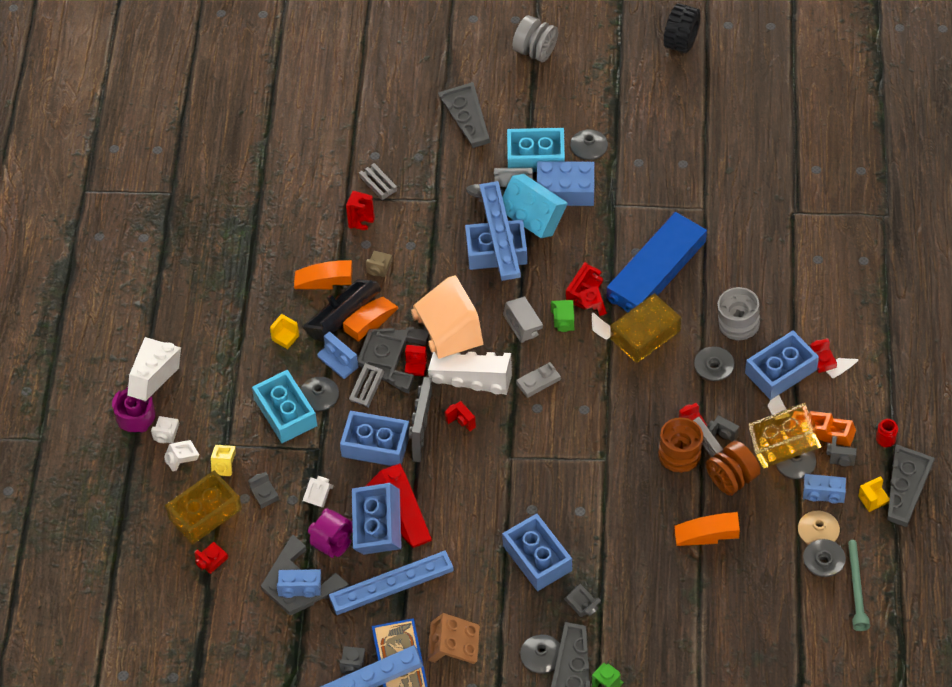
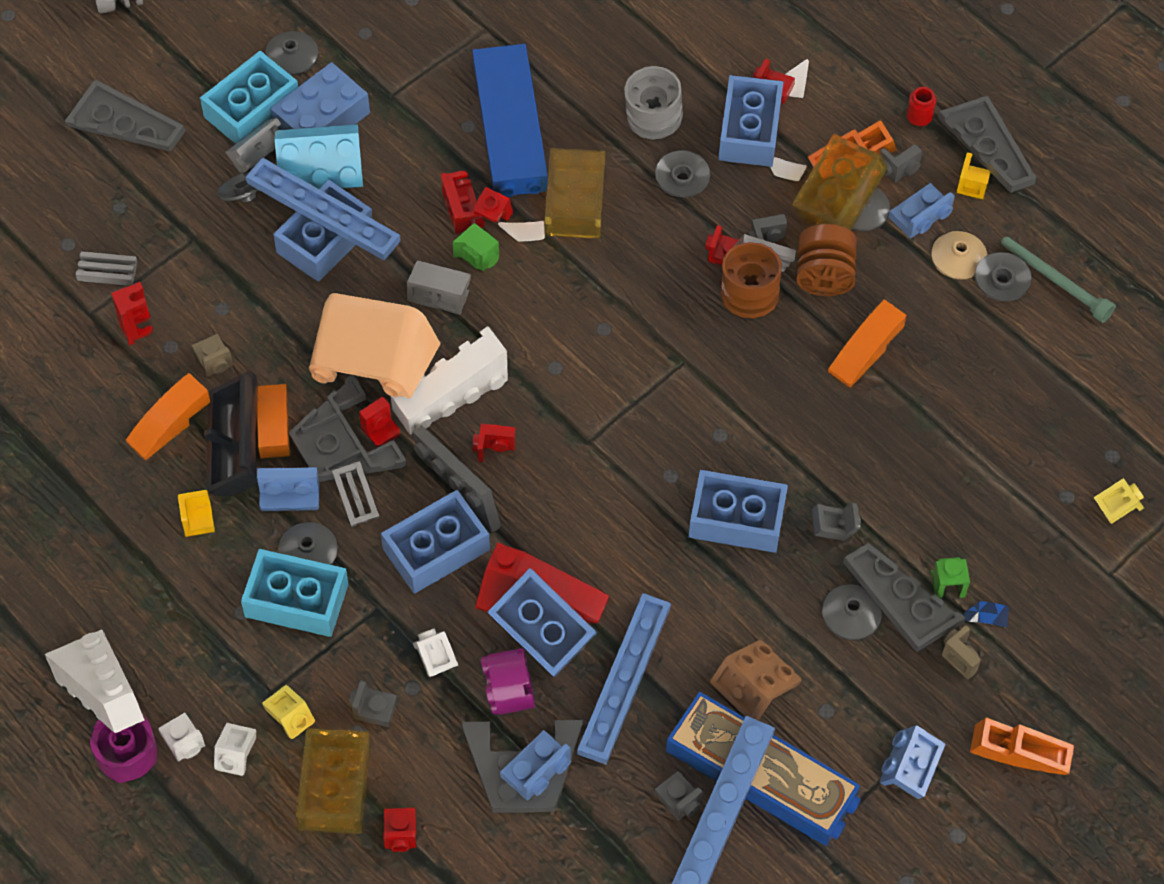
camera: 50 degrees left, 5 degrees up
light grey plate [516,362,561,398] -> none

